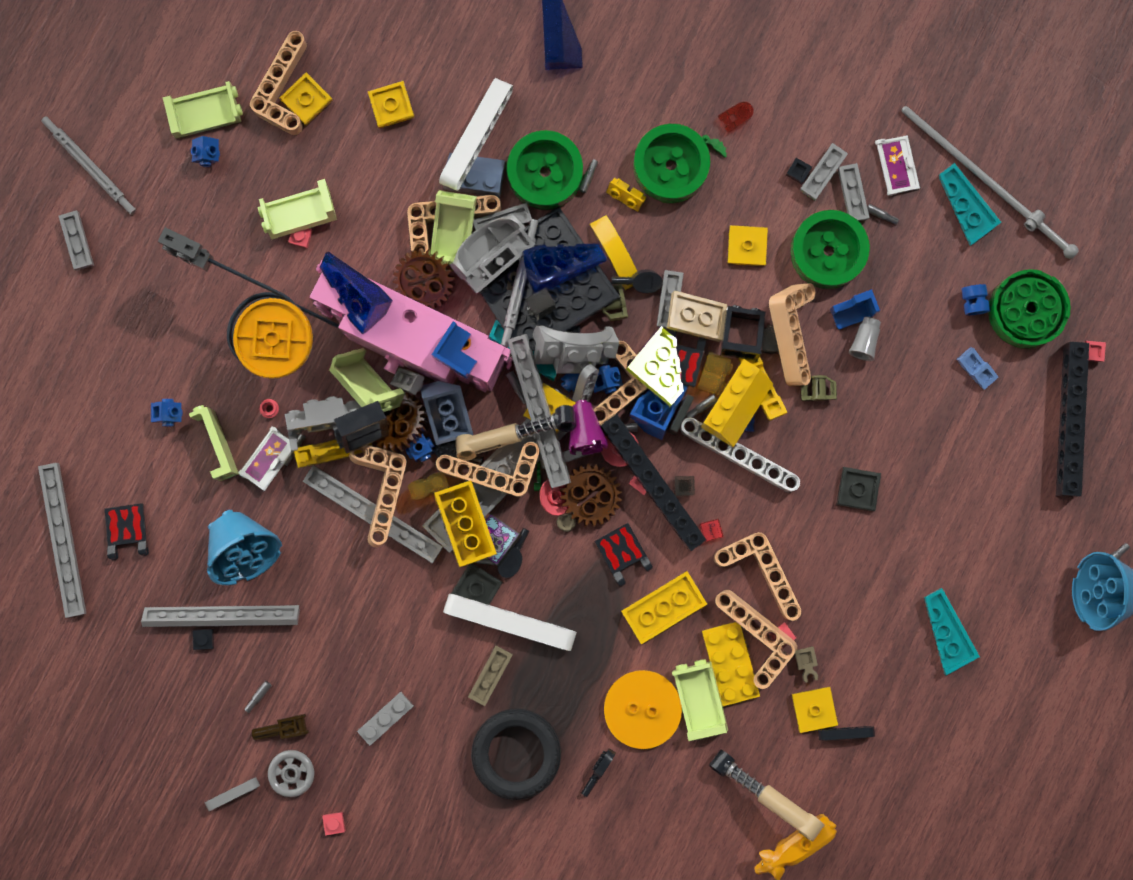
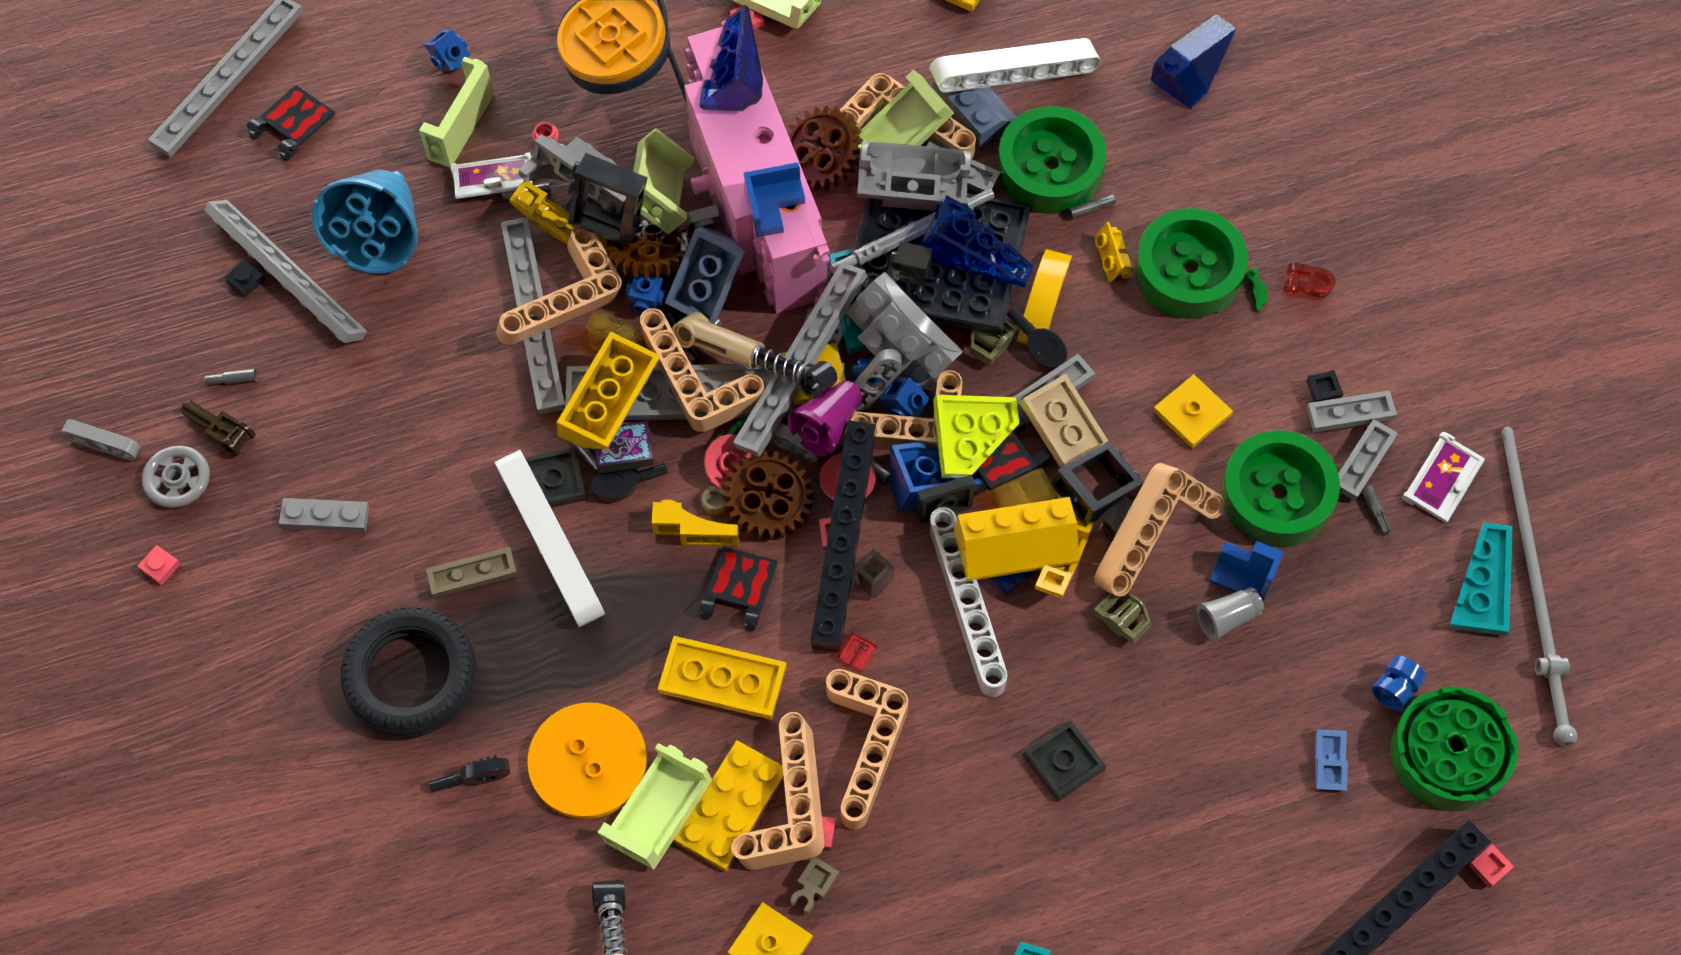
camera: 45 degrees right, 20 degrees down
none -> yellow slope [652,500,739,547]

